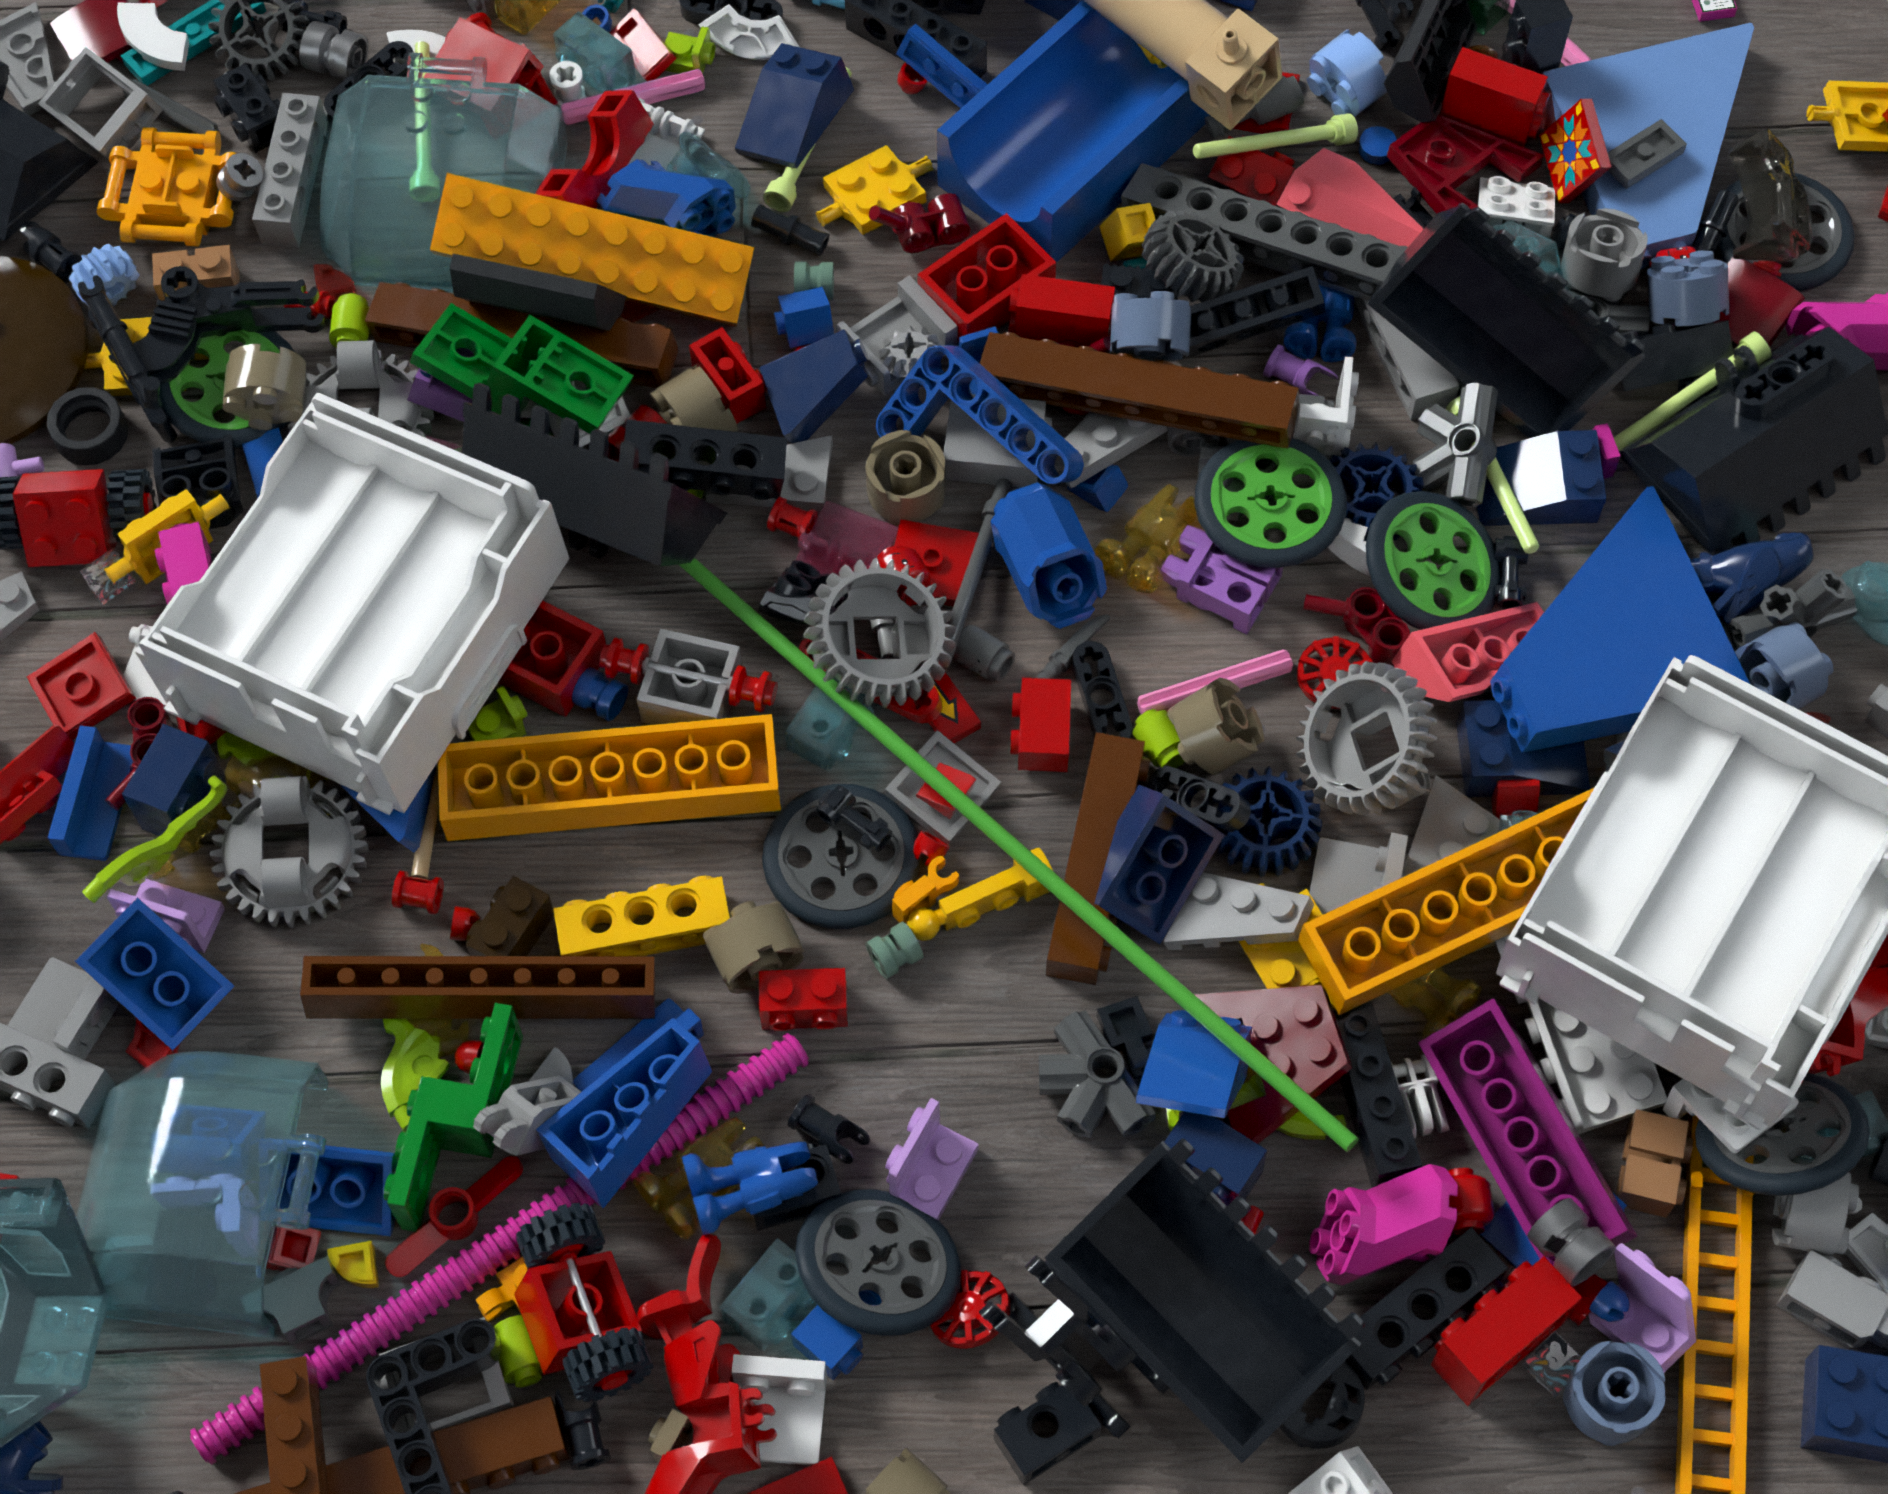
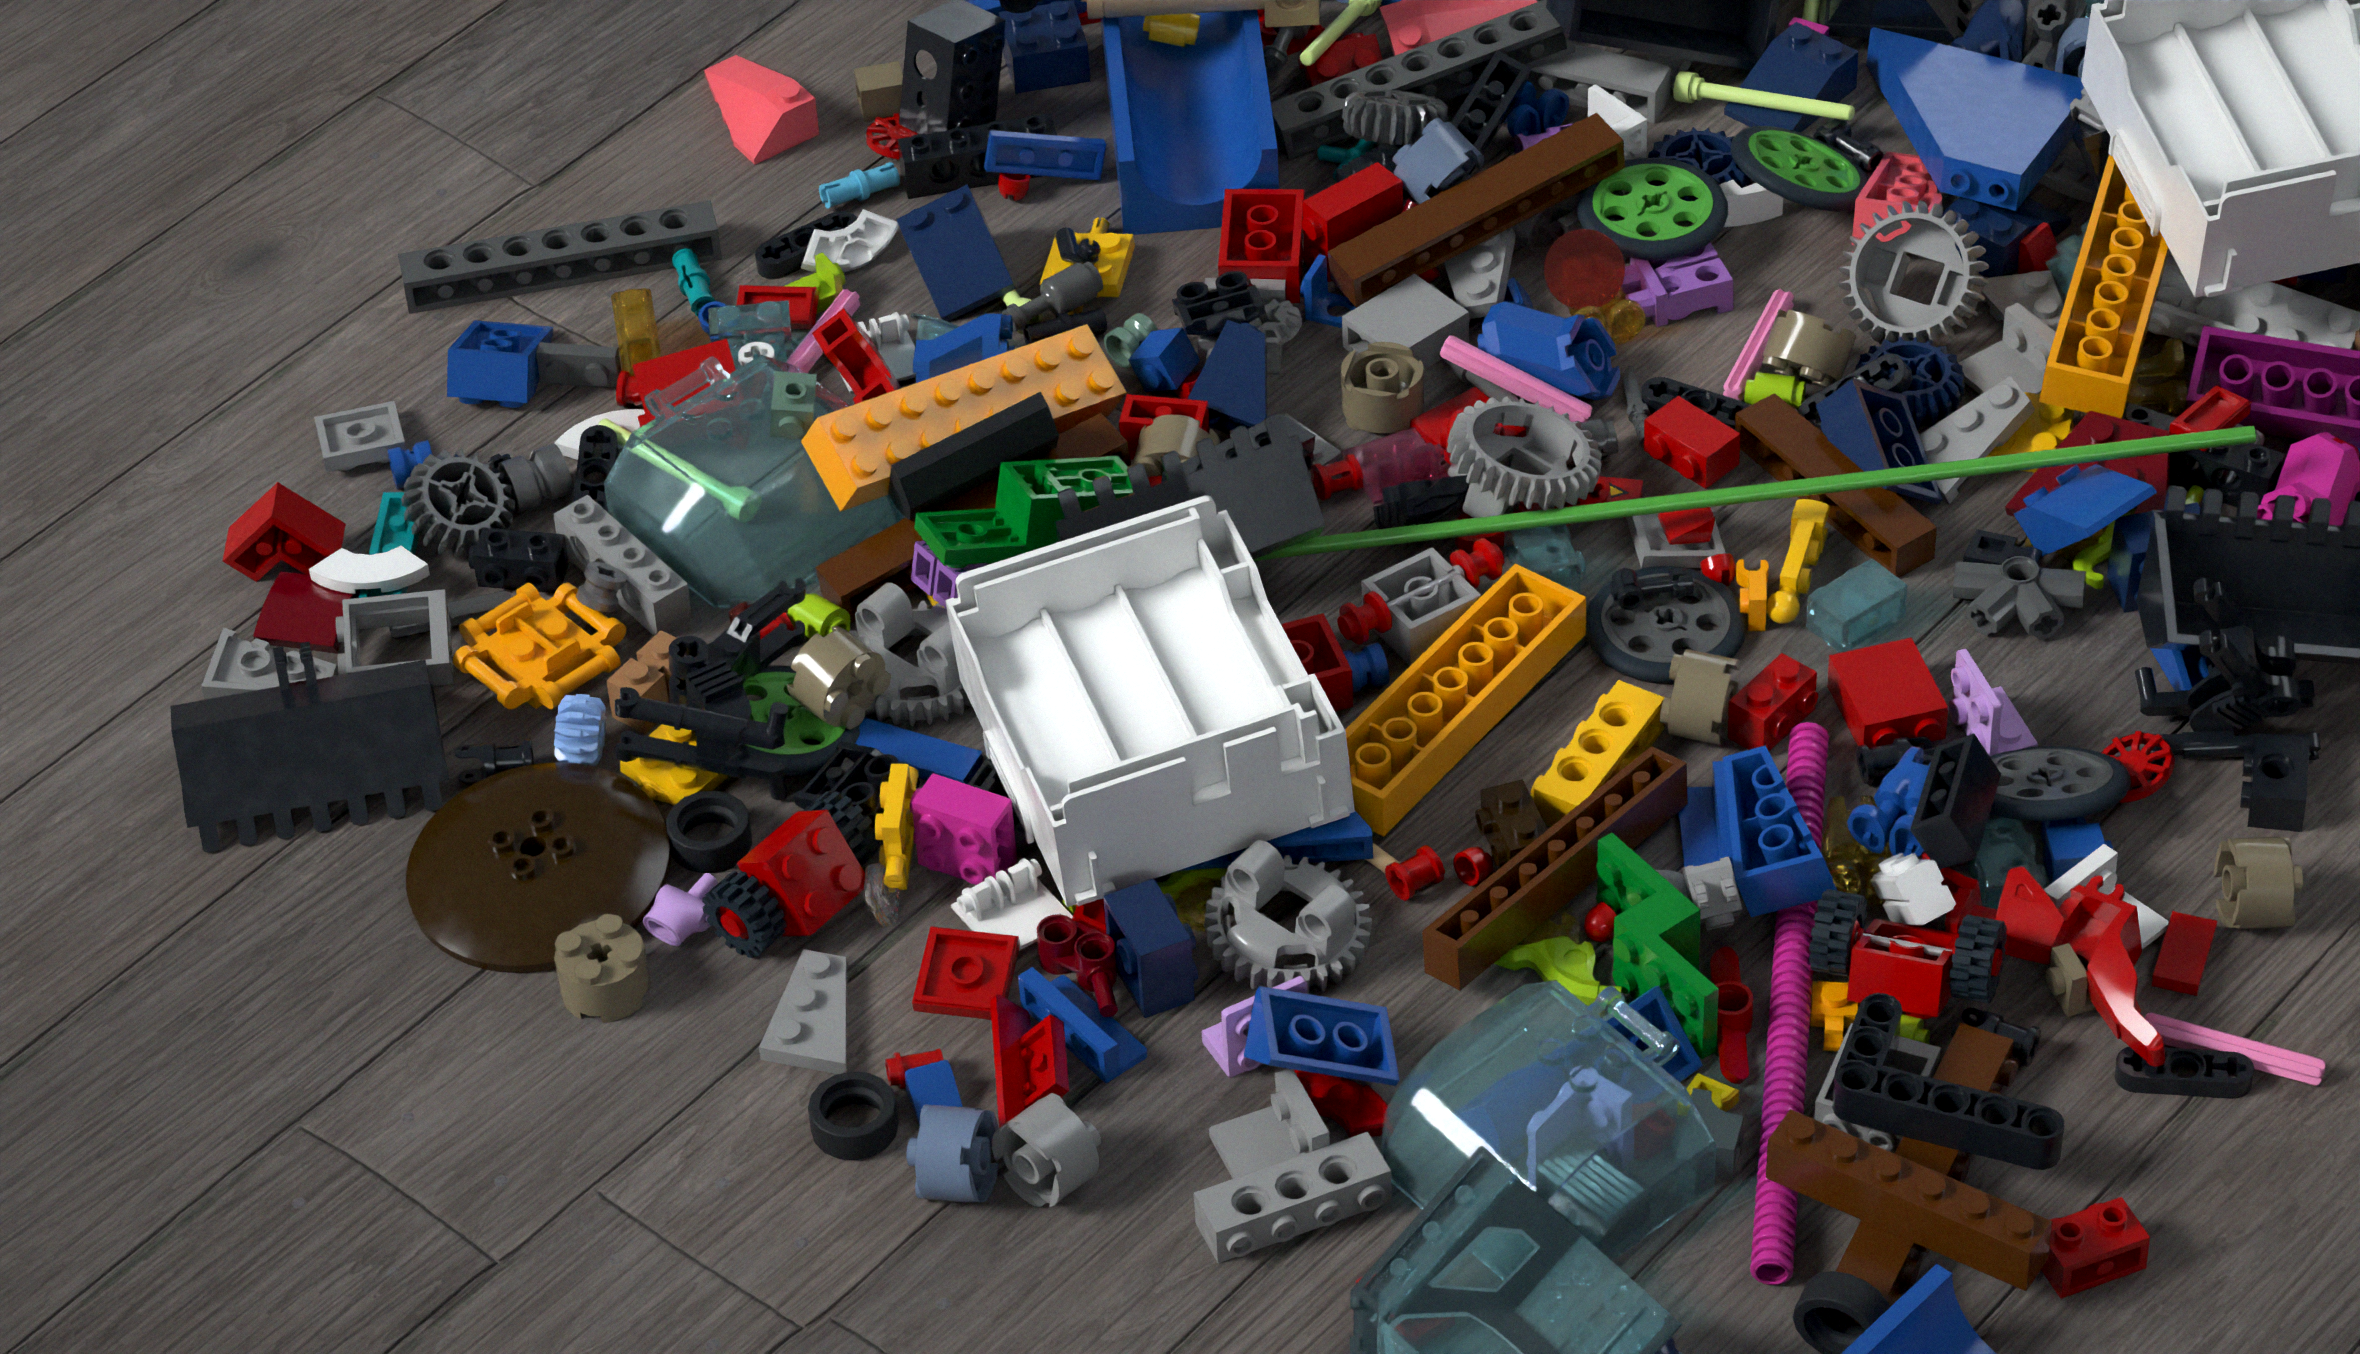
camera: 45 degrees left, 20 degrees down
lime piece [82,775,242,903] -> none
sand green wheel [865,921,924,979] -> none
dark red beam [869,193,971,254] -> none
blue beam [876,345,1084,484] -> none
yellow brick [1099,203,1156,262] -> none
red wheel [1297,636,1373,709] -> none
dark red beam [1303,587,1410,667] -> none
dark grey piece [1412,383,1498,508] -> none
none -> sand green brick [770,371,817,439]
none -> dark grey piece [1002,262,1103,332]
none -> black arm [1055,227,1101,265]
none -> black slope [1172,271,1266,336]
none -> bright pink axle [1440,335,1593,423]
none -> clear red piece [1544,229,1625,310]
none -> clear light blue brick [1806,558,1907,653]
none -> red brick [1827,637,1948,748]
none -> white brick [1870,853,1956,926]
none -> black brick [1910,734,2001,870]
none -> red tile [2169,385,2252,452]

